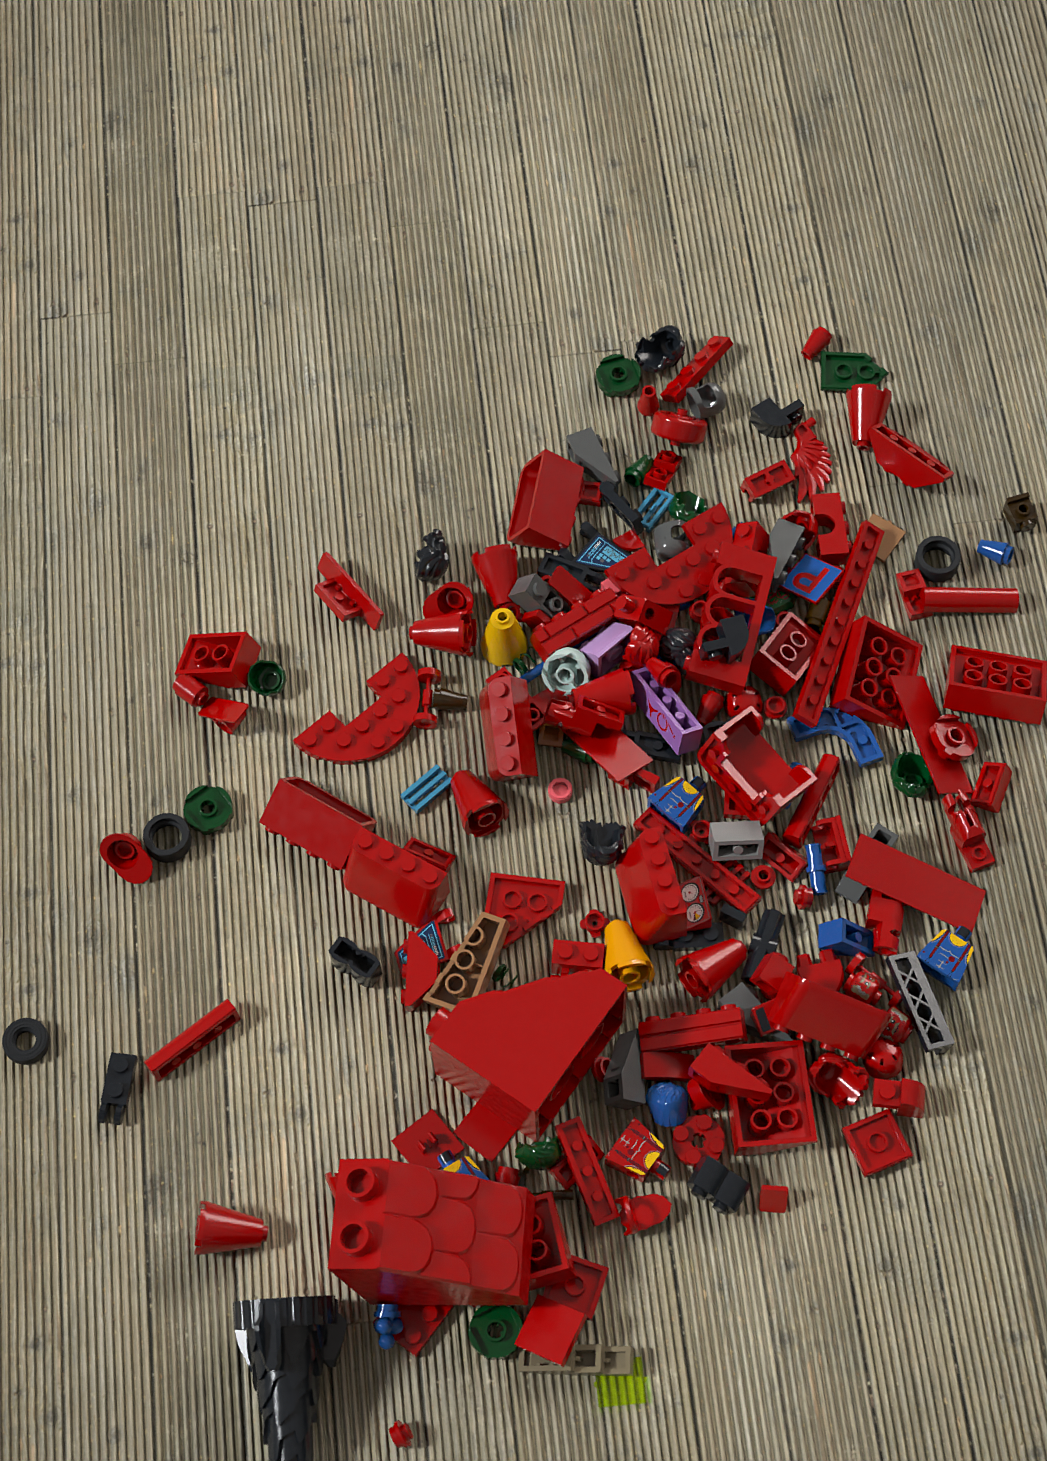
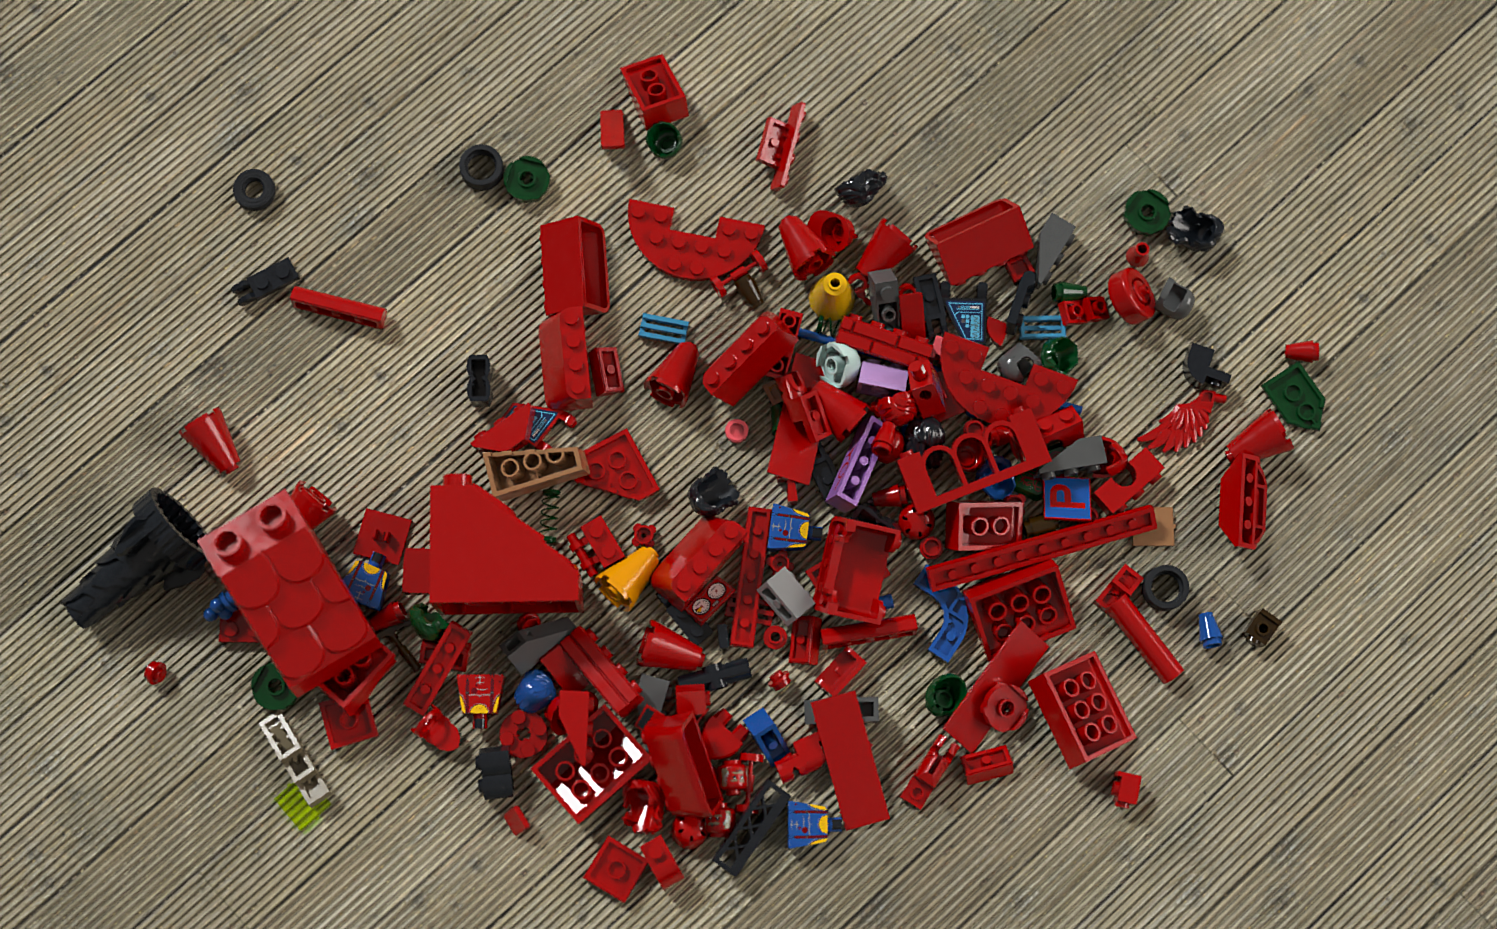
camera: 45 degrees right, 15 degrees up
red piece [99,833,153,884] -> none
red brick [172,674,209,707] -> none
red tile [514,1294,587,1367] -> none
red tile [521,609,552,629] -> none
red plate [660,336,733,403] -> none
black brick [698,615,749,664] -> none
red hinge [740,459,796,502] -> none
blue pin [805,843,828,896] -> none

